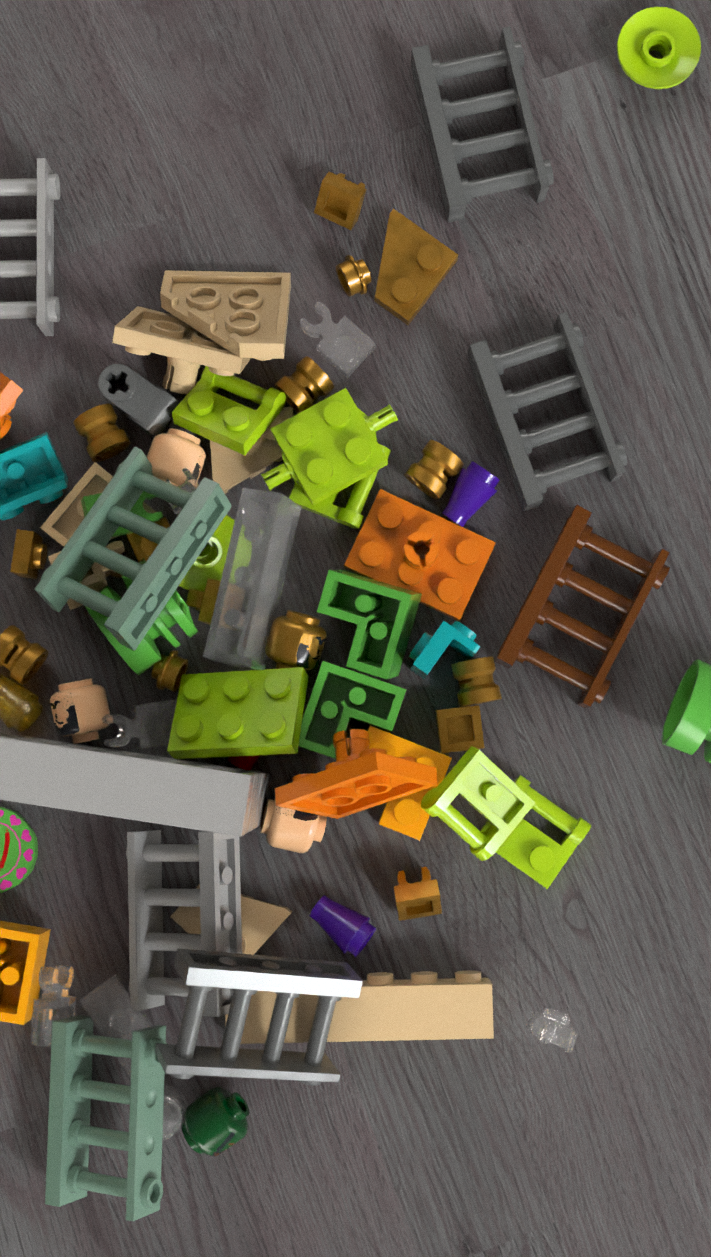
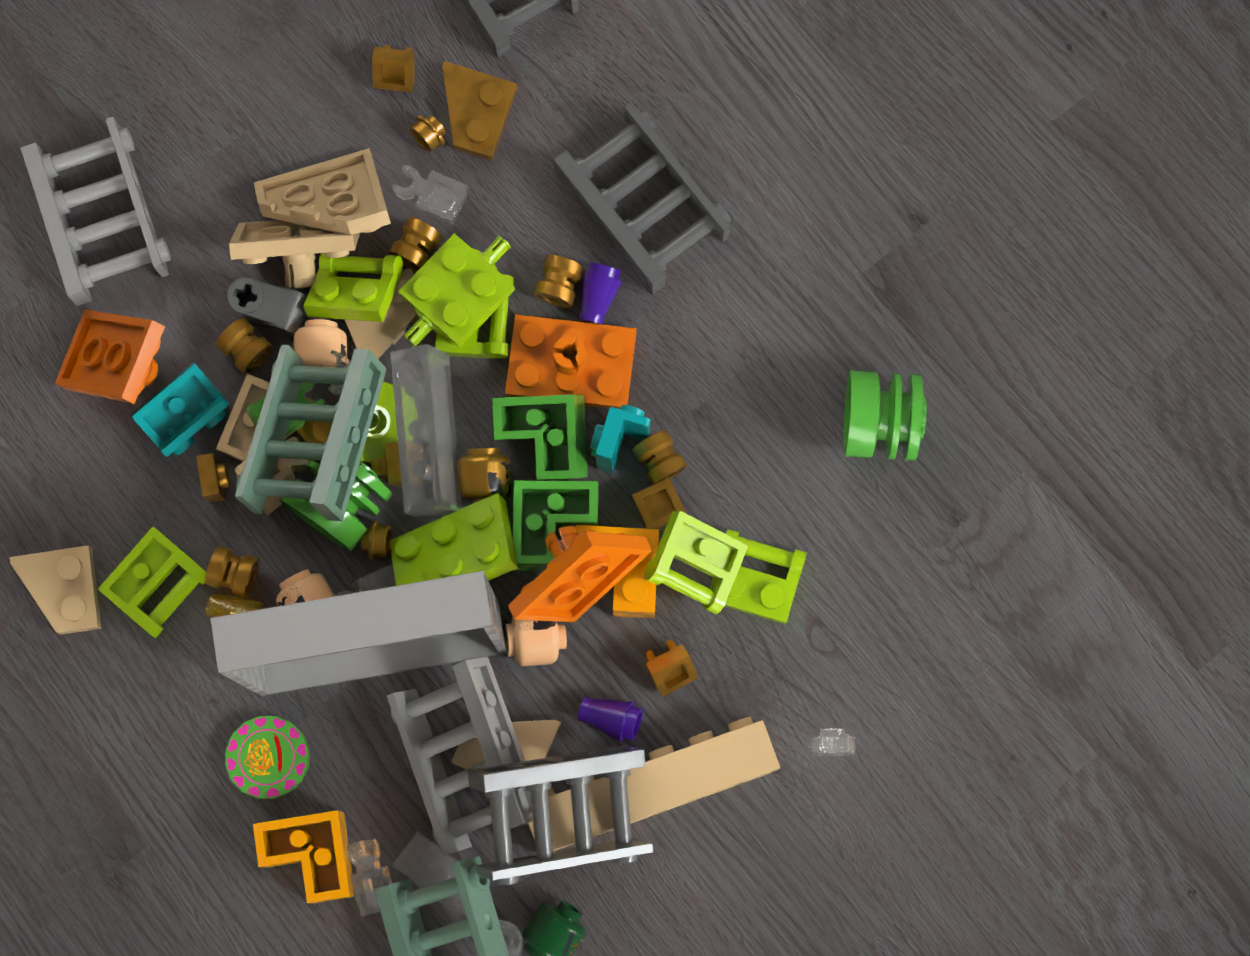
camera: 20 degrees left, 5 degrees down
reddish brown fence [494,505,670,708] -> none

